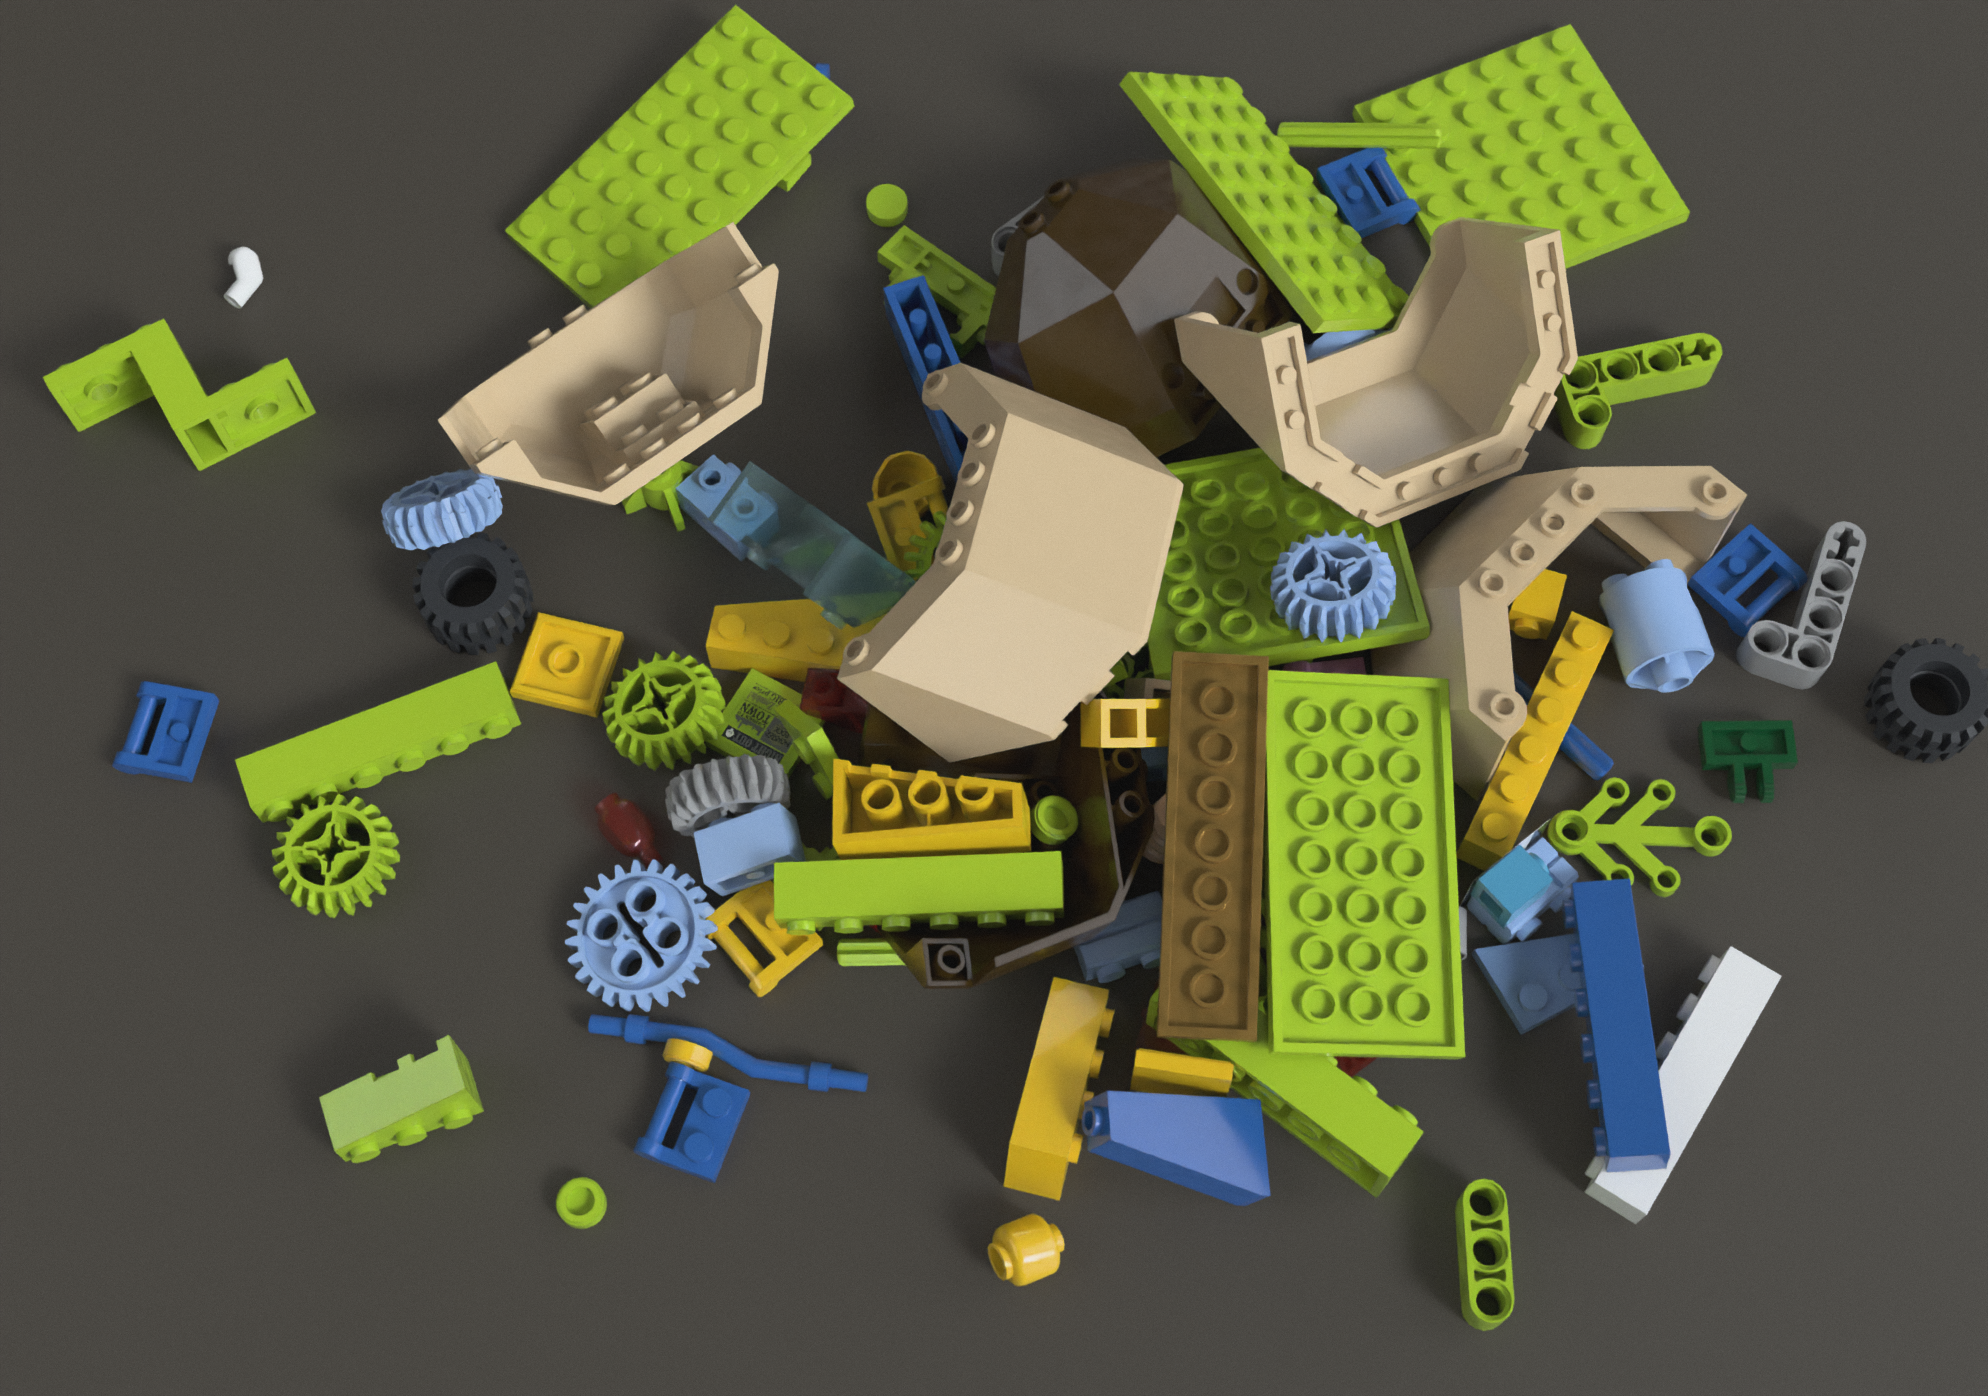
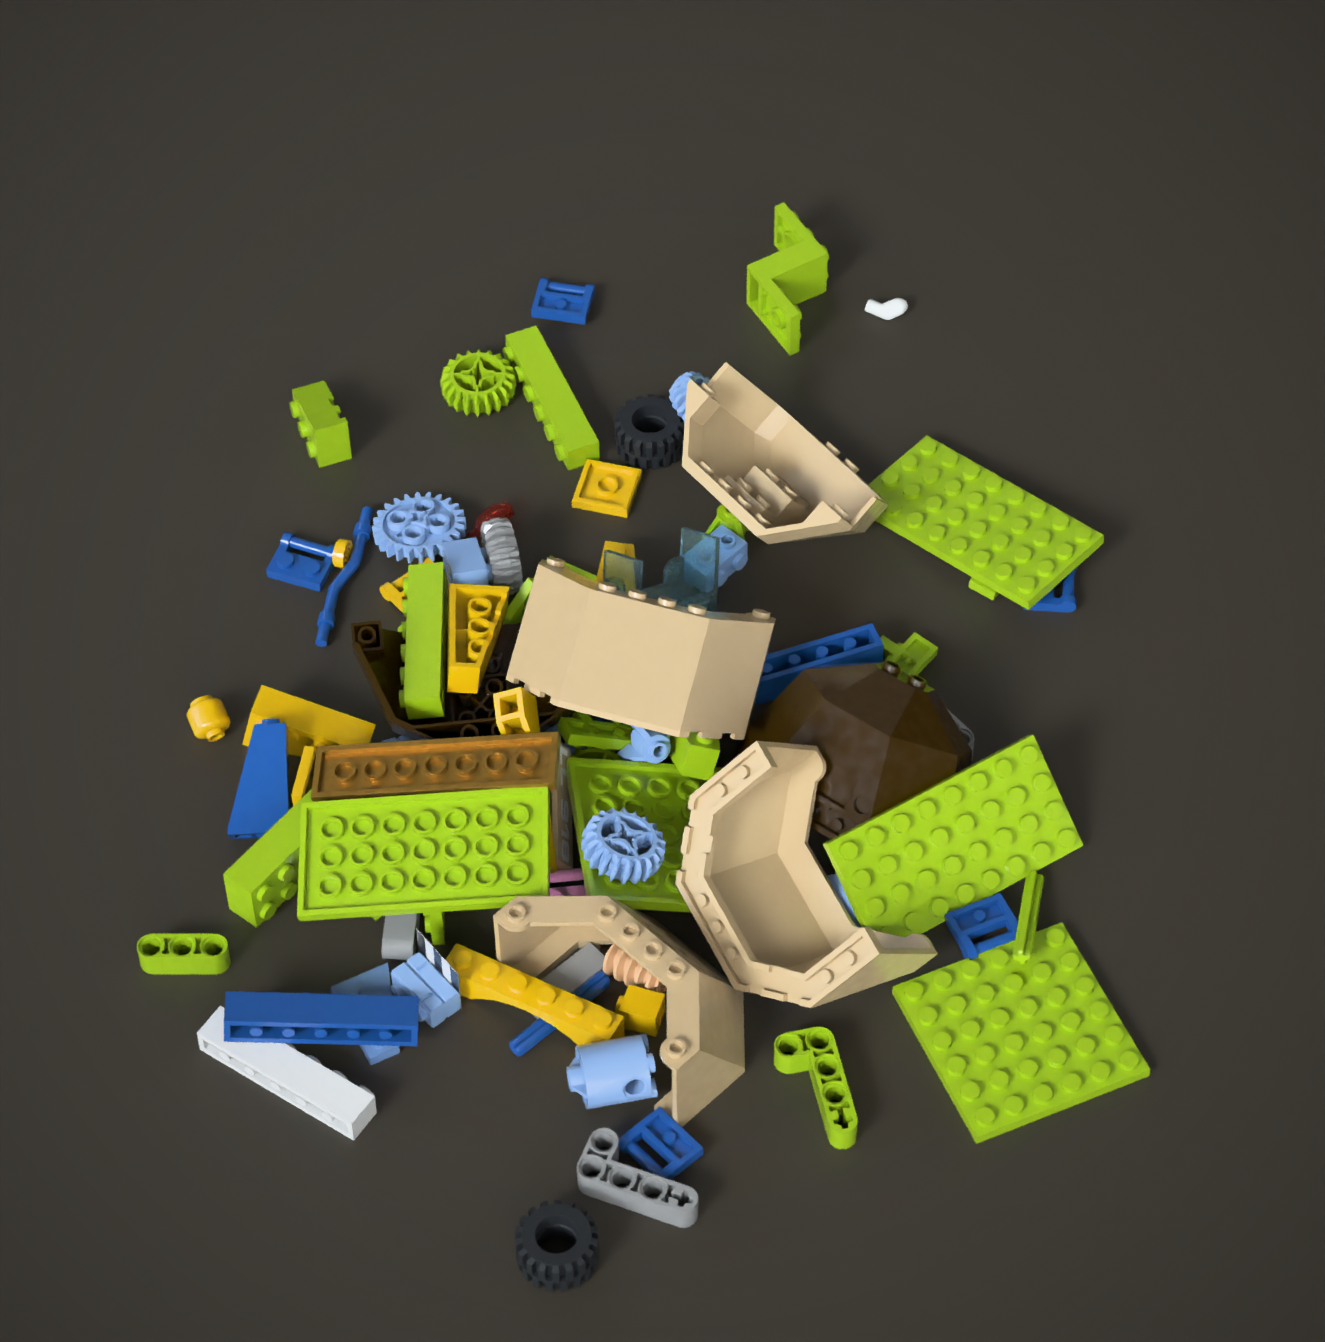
camera: 90 degrees right, 15 degrees down
lime tile [556,1177,607,1229] -> none
lime gear [602,651,726,771] -> none
lime tile [866,184,908,227] -> none
lime tile [1030,795,1078,845] -> none
dark azure brick [1471,845,1553,929] -> none
lime plant [1547,777,1732,897] -> none
dark green hinge [1697,720,1798,803] -> none

